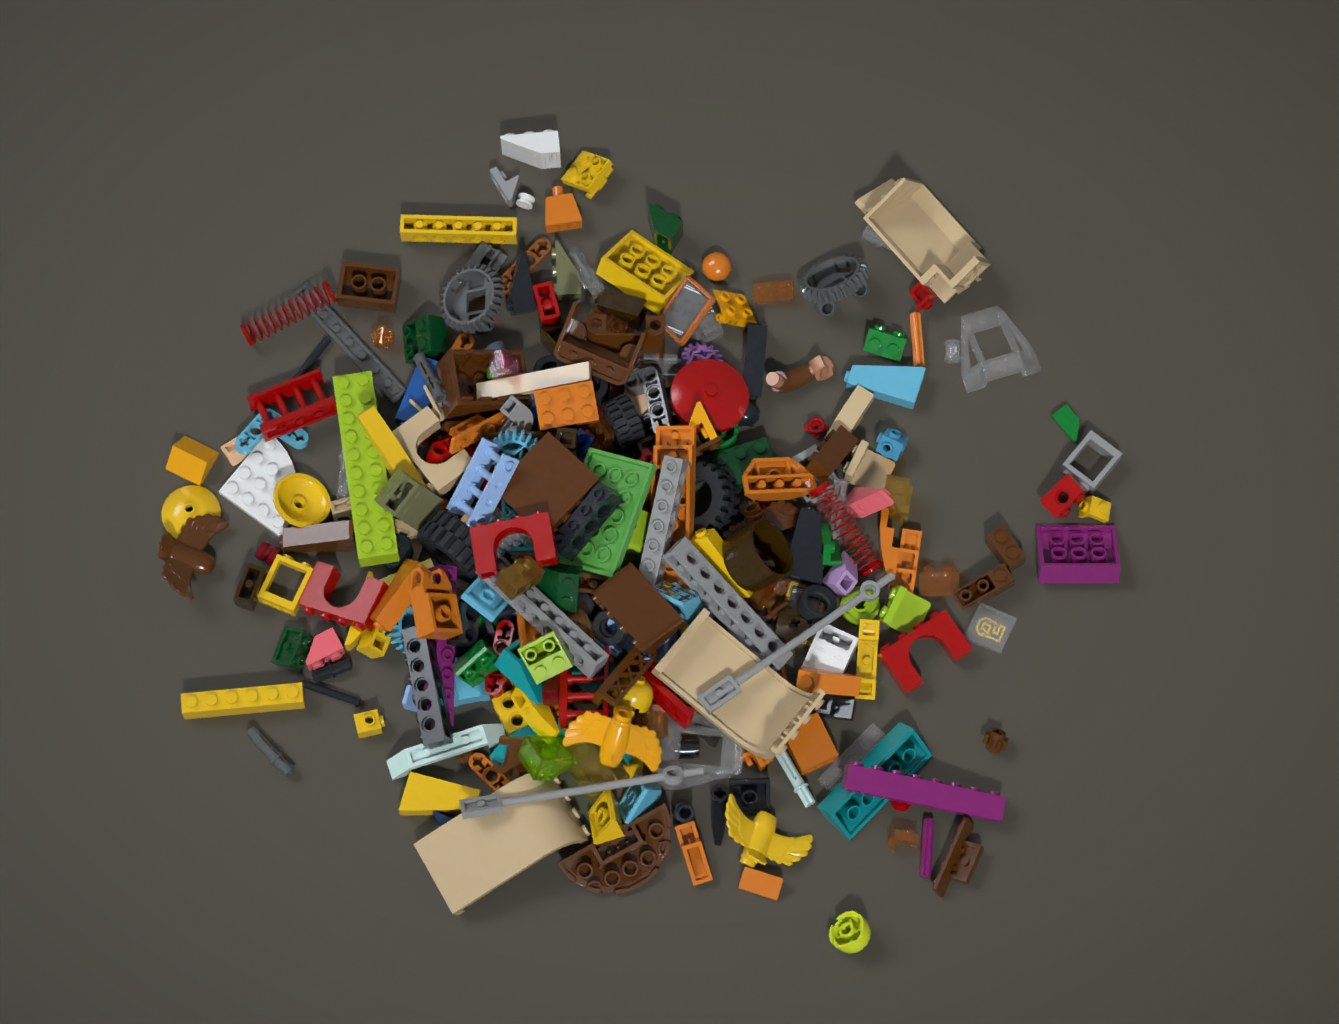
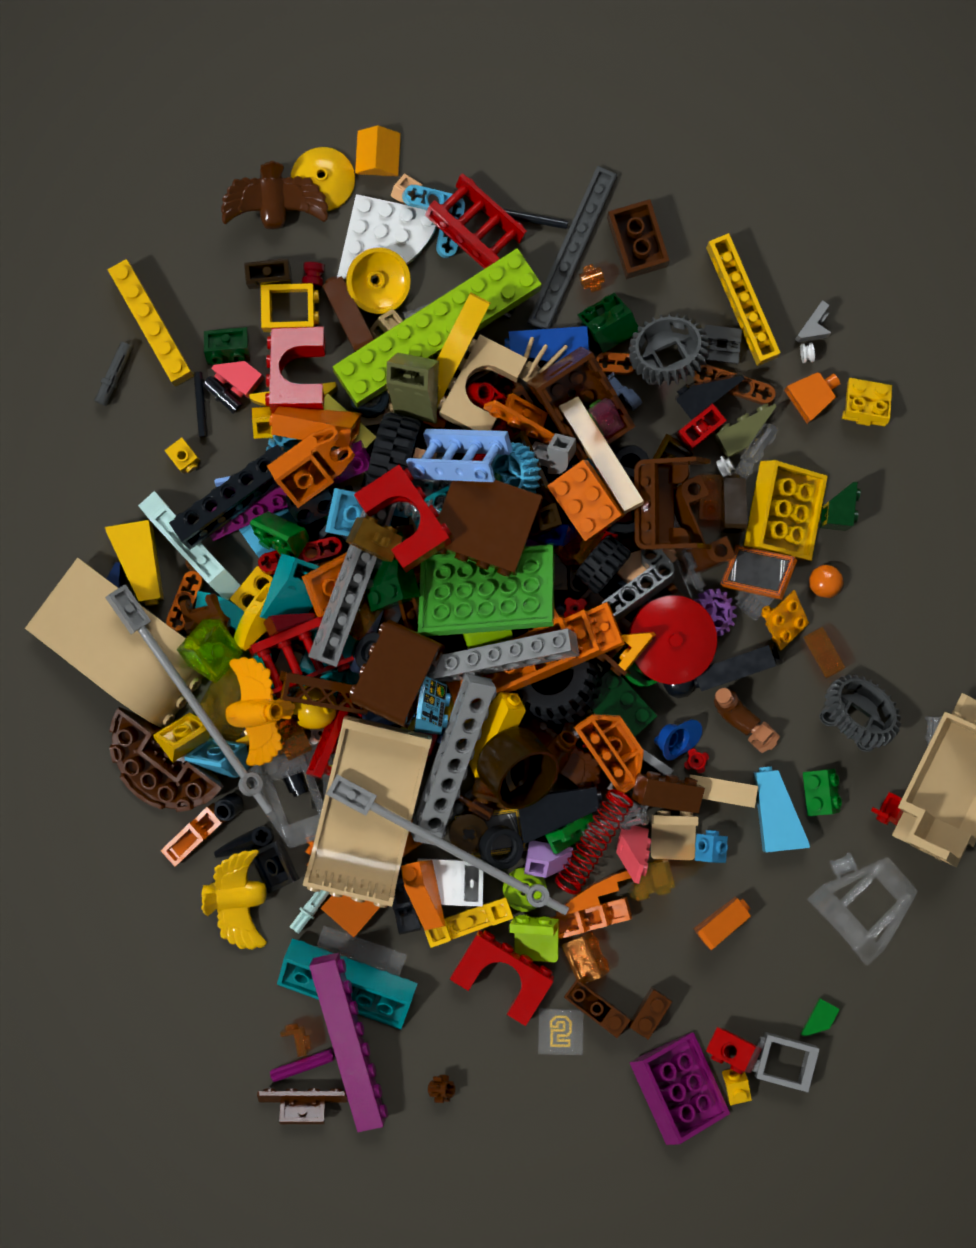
camera: 70 degrees right, 15 degrees up
red piece [240,280,337,347] -> none
dark grey pin [413,353,446,403] -> none
white slope [500,129,561,169] -> none
lime slope [517,630,574,684] -> none
black brick [555,481,623,561] -> none
orange slope [738,867,784,901] -> none
neon yellow cylinder [829,911,871,953] -> none
orange axle [909,312,925,367] -> none
none -> blue piece [654,720,702,760]
none -> orange slope [693,897,751,950]
none -> white plate [716,456,735,477]

